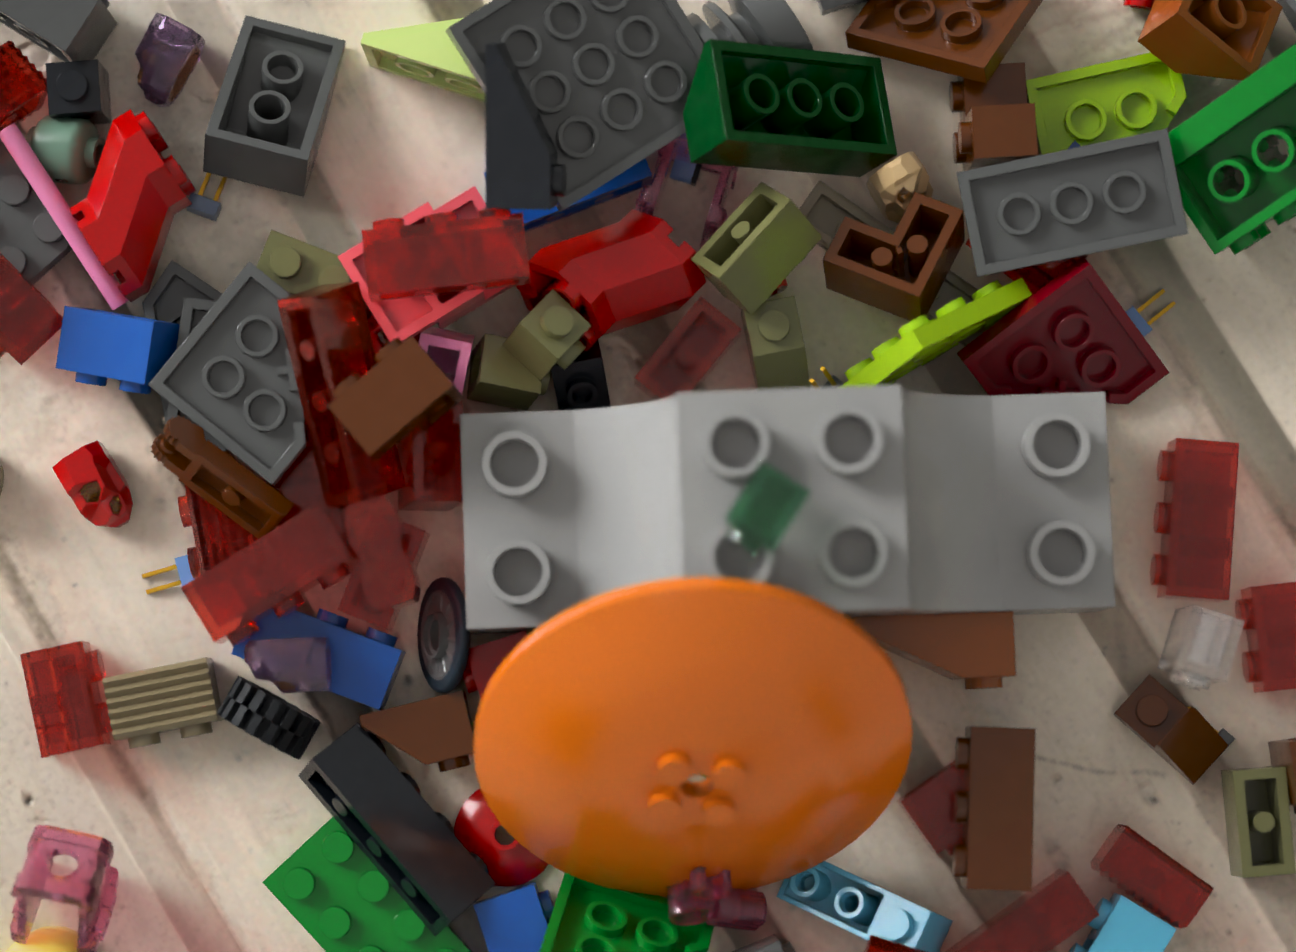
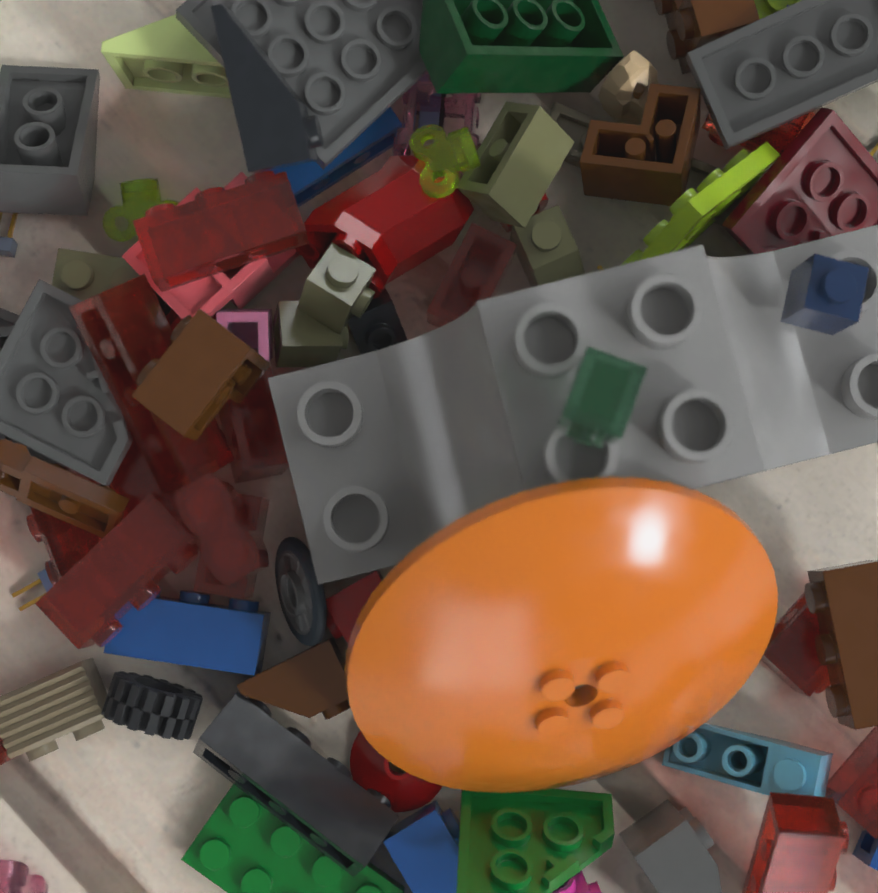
camera: 10 degrees left, 0 degrees up
clear purple rock [244,637,332,693] -> none
clear pink bar [667,867,767,931] -> none
dark orange slope [849,611,1016,689] -> none
none -> clear neon green piece [103,178,180,242]
none -> clear neon green piece [409,124,481,199]
none -> dark blue brick [781,254,870,335]

